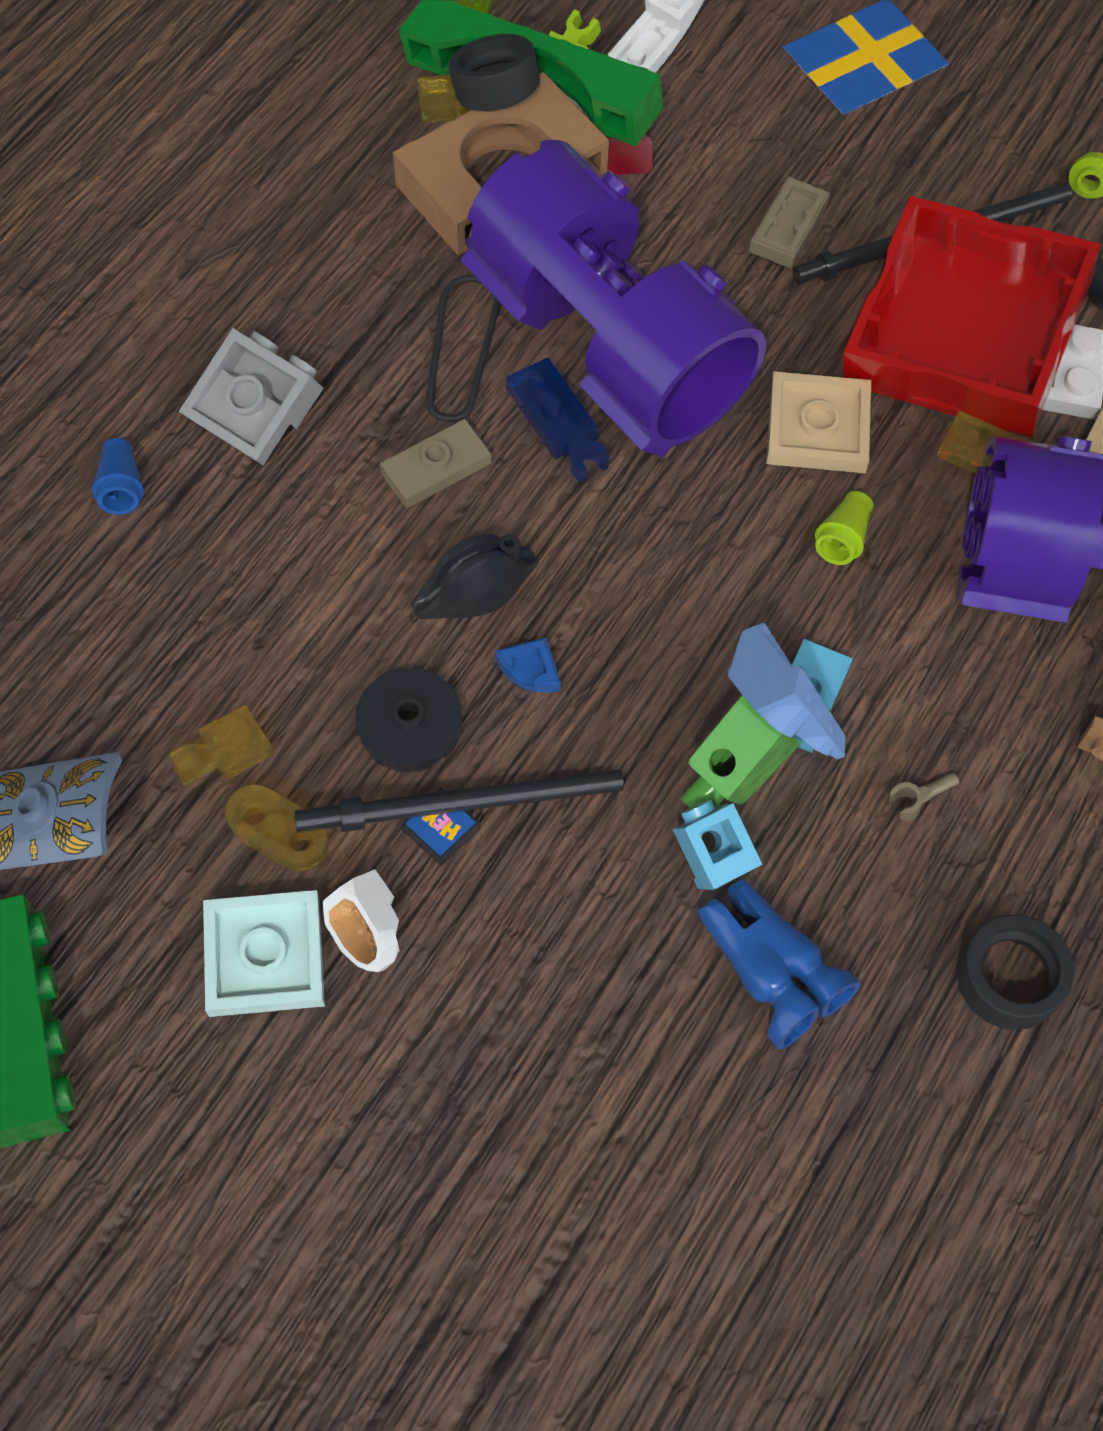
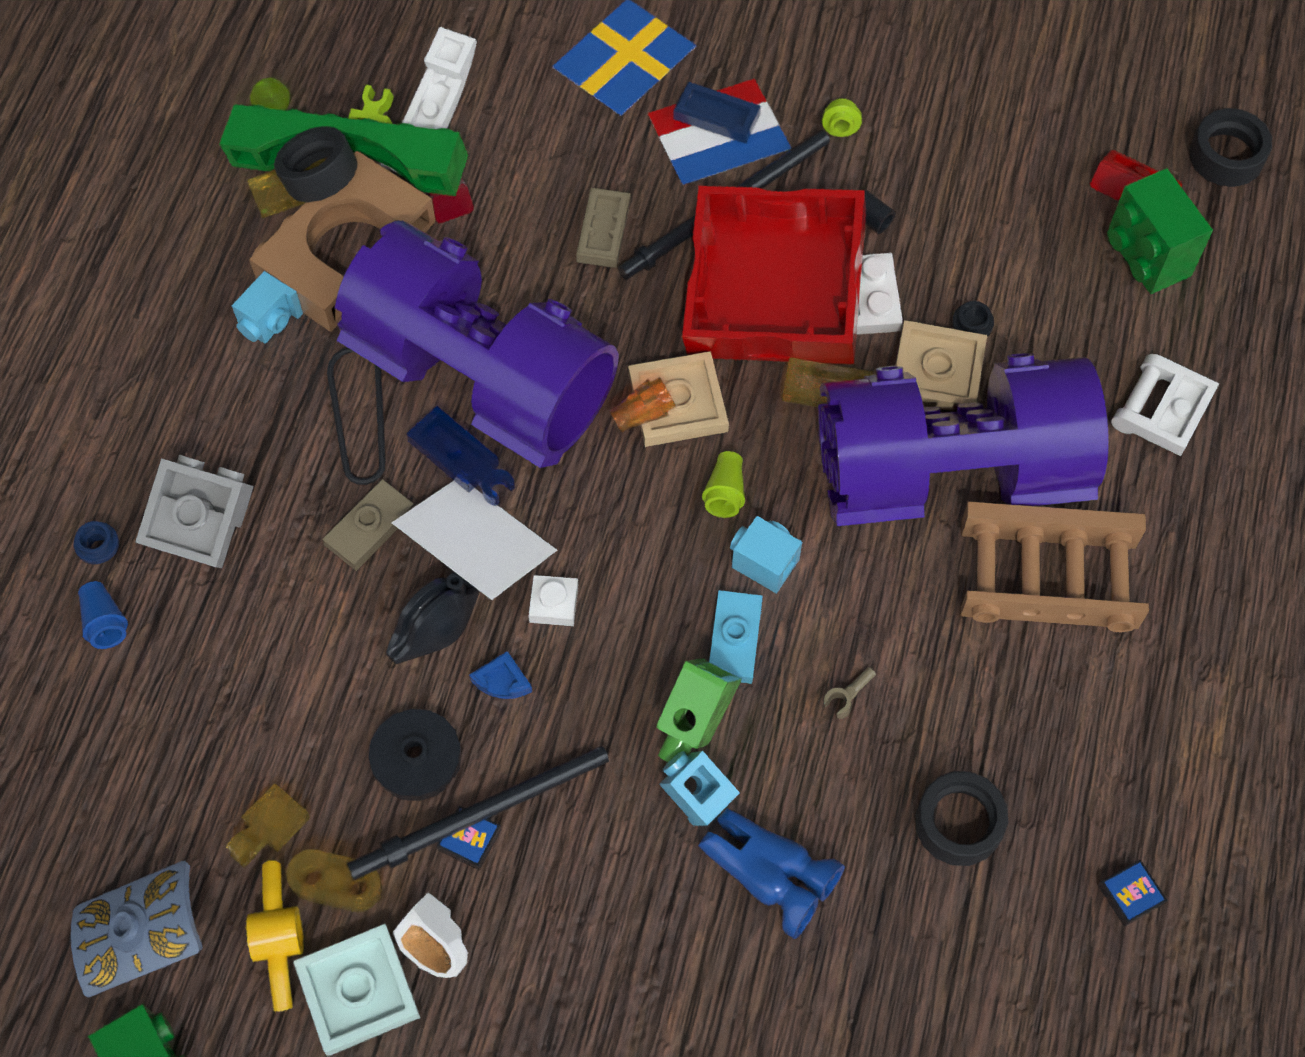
camera: 15 degrees left, 0 degrees up
medium blue slope [727,622,846,760] -> none
none -> dark blue plate [73,521,119,564]
none -> medium azure brick [232,271,303,344]
none -> yellow piece [246,861,304,1011]
none -> white sticker [392,477,557,600]
none -> white plate [529,575,578,626]
none -> clear orange cone [609,377,676,432]
none -> sticker [647,78,792,185]
none -> dark blue tile [674,82,761,144]
none -> medium azure brick [730,516,802,594]

